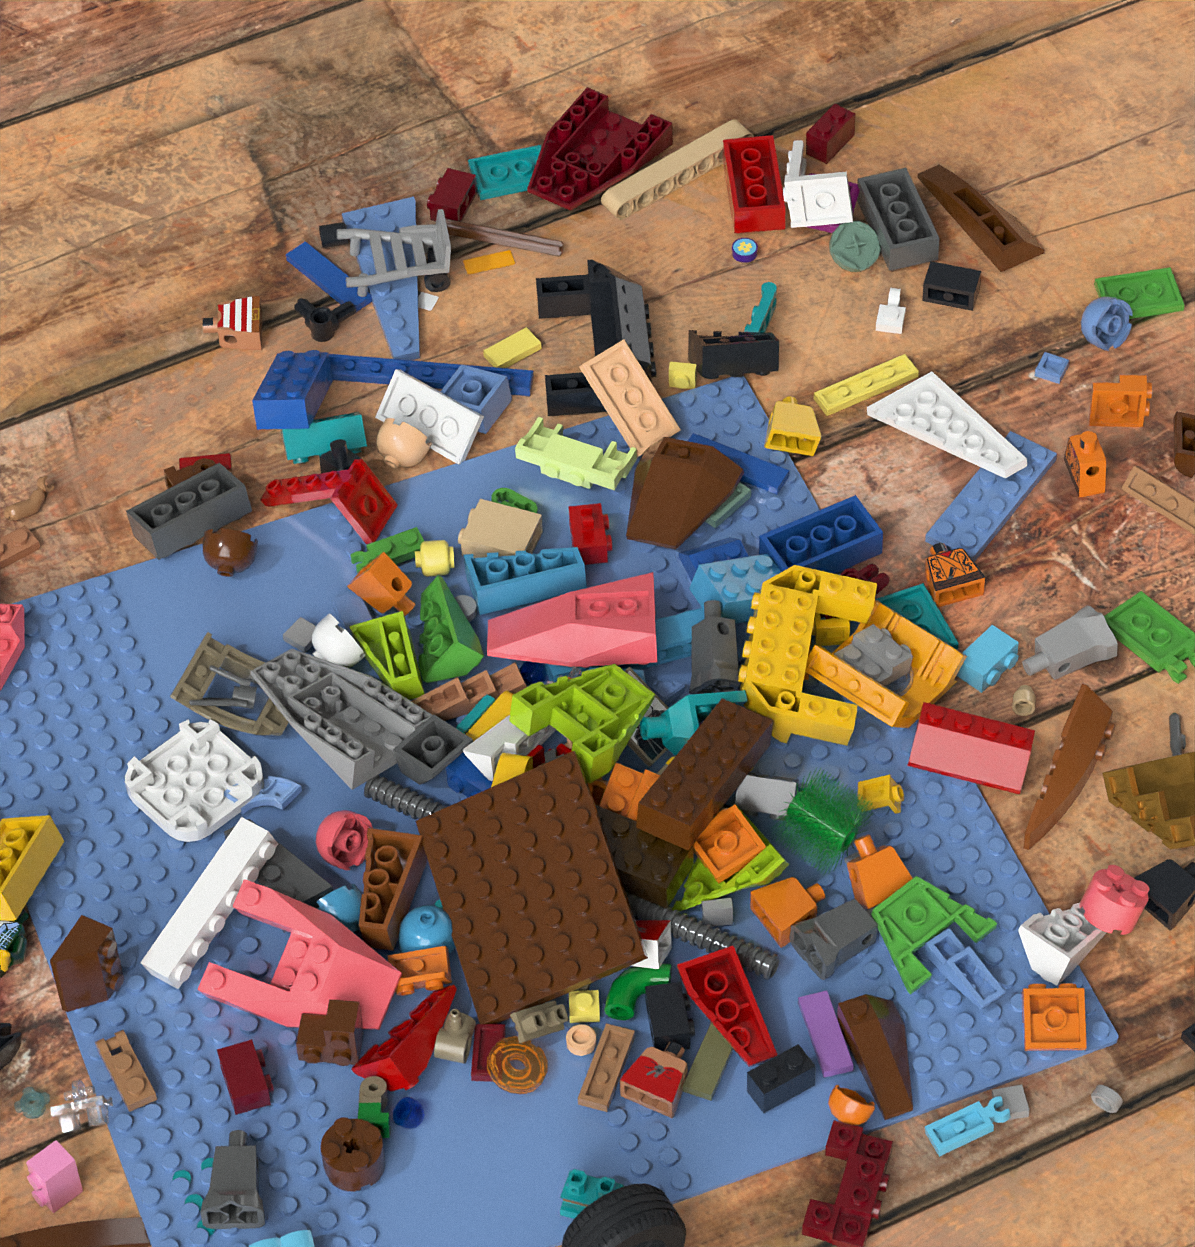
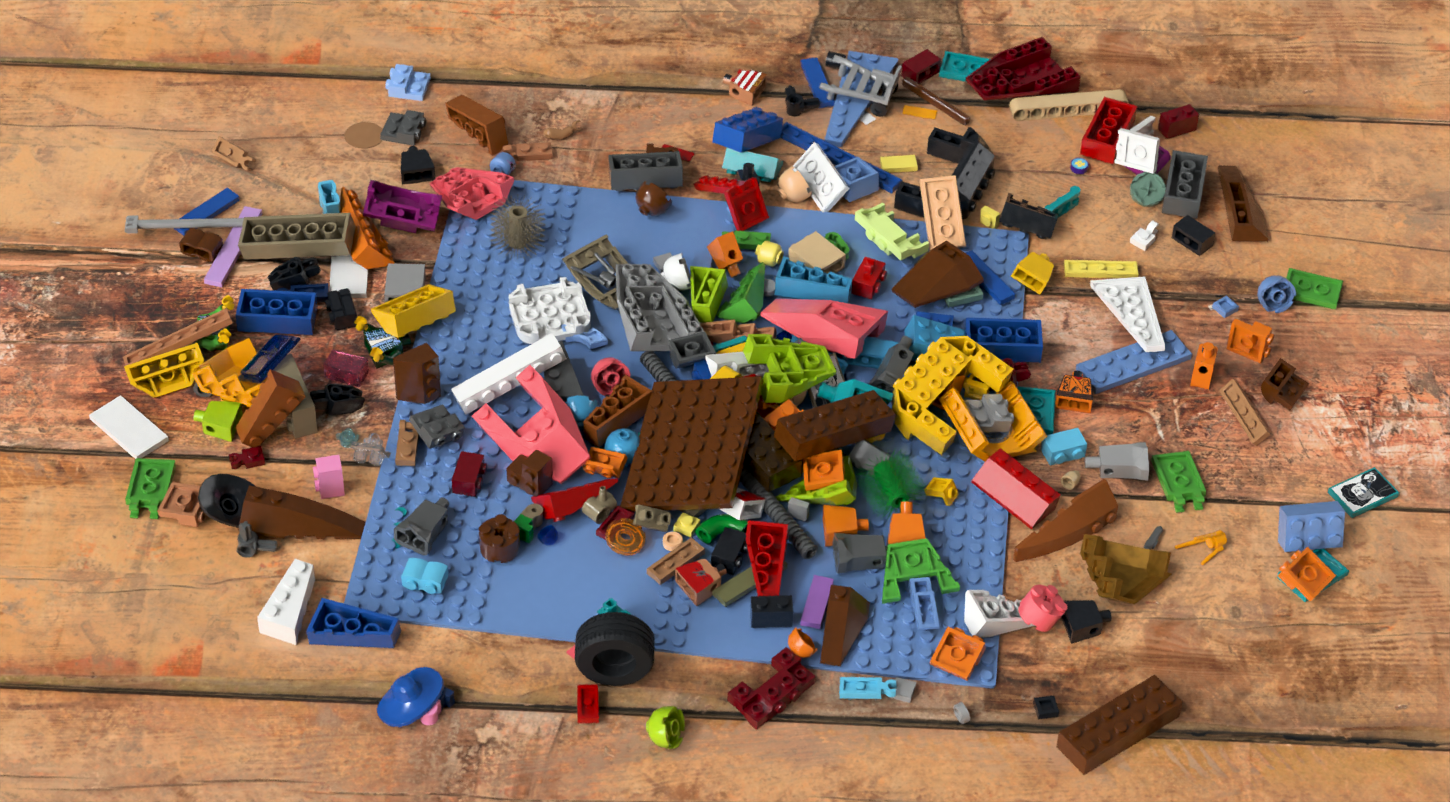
camera: 25 degrees right, 5 degrees down
none -> dark grey plate [409,404,465,449]
none -> dark tan piece [490,196,546,260]

